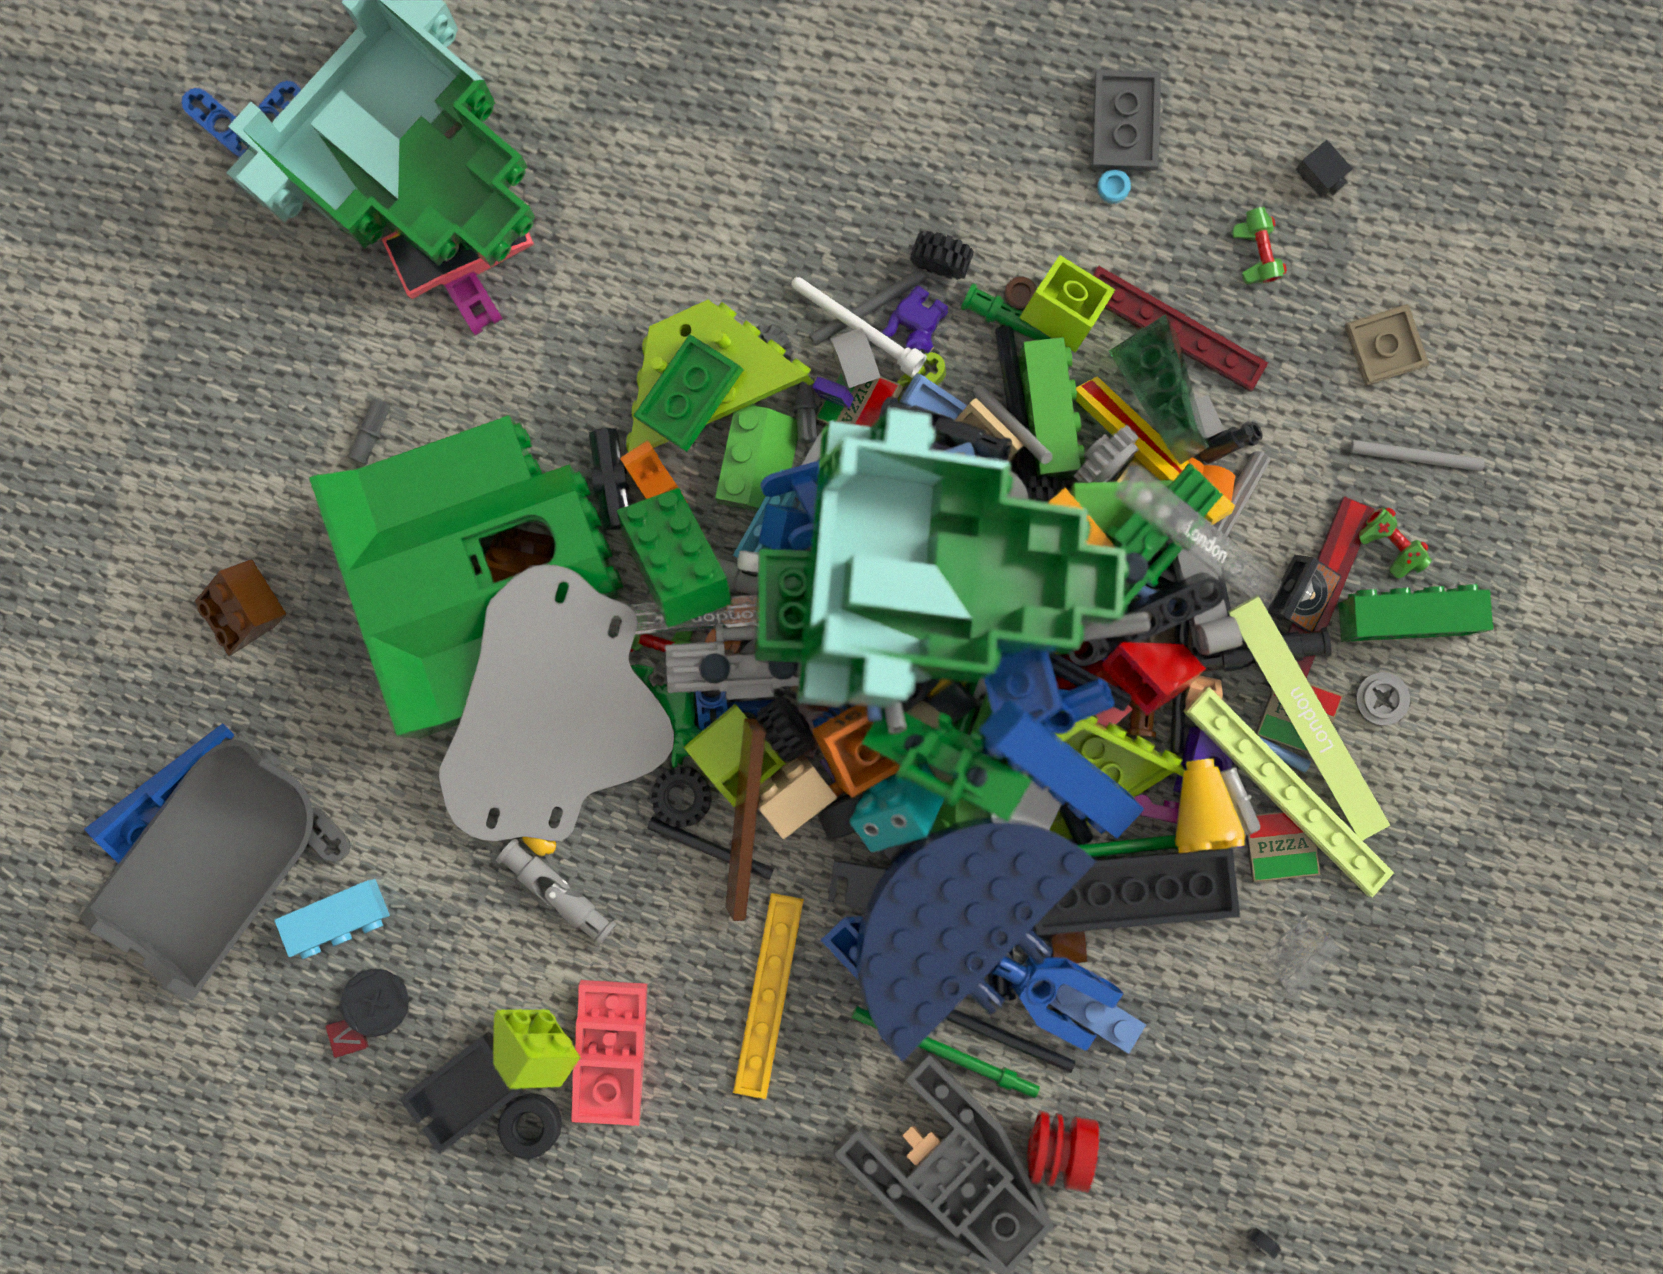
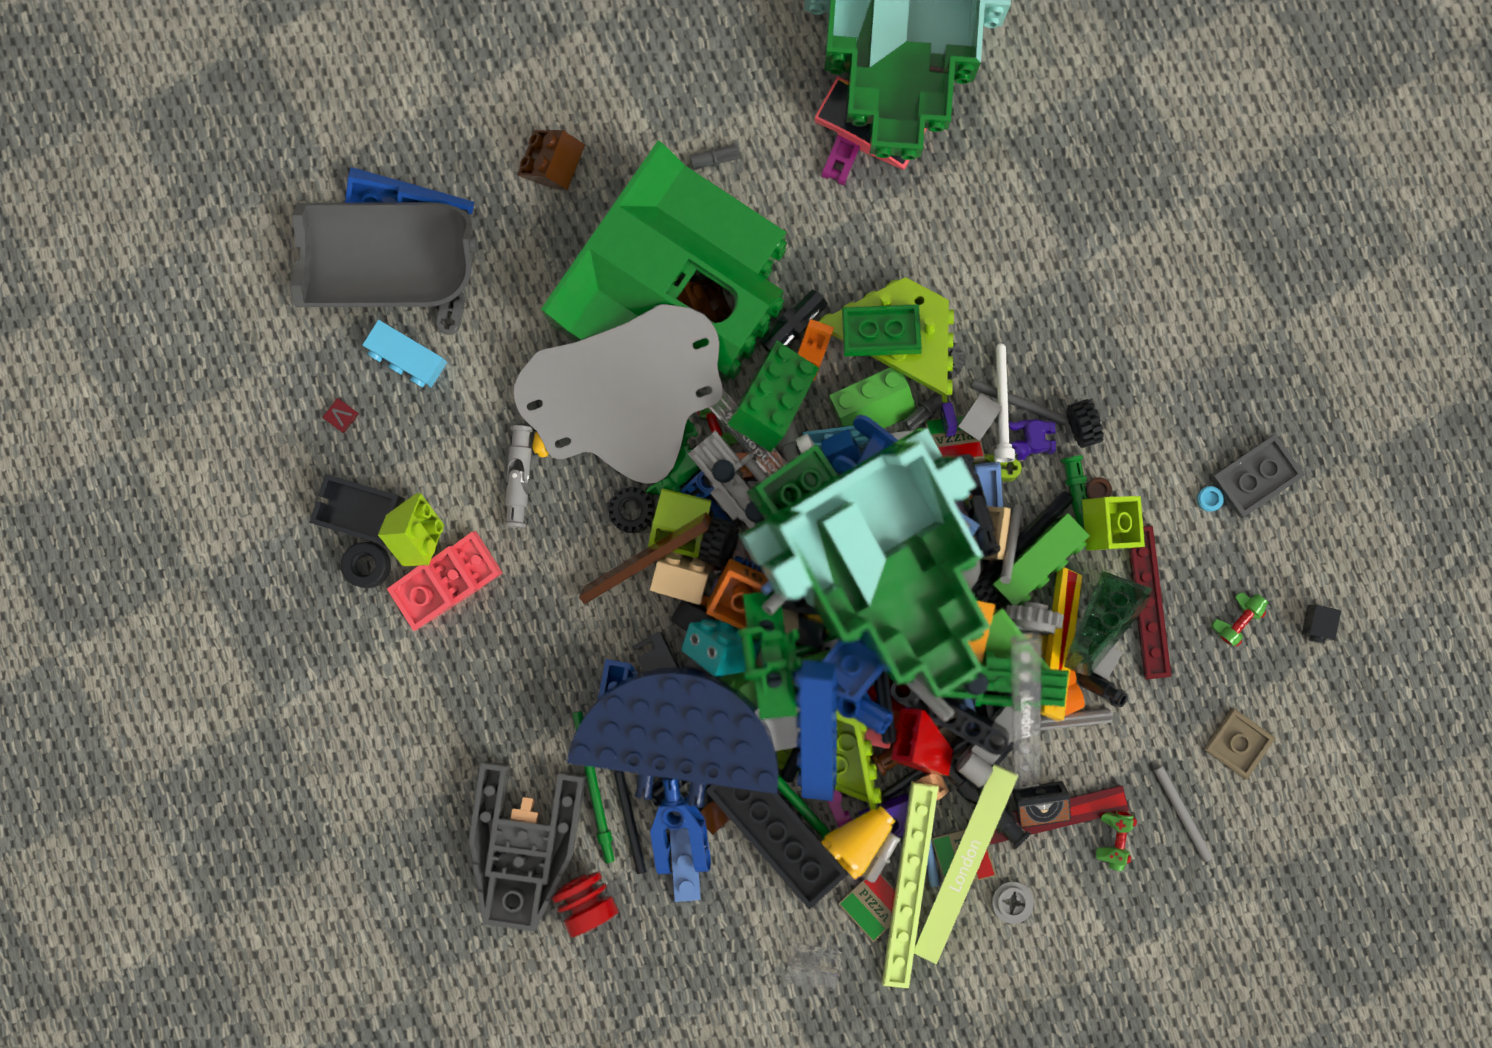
camera: 50 degrees right, 0 degrees up
black tile [340,969,409,1037] -> none
black bar [647,817,774,880] -> none
yellow tile [733,893,804,1099] -> none
green brick [1338,584,1493,642] -> none

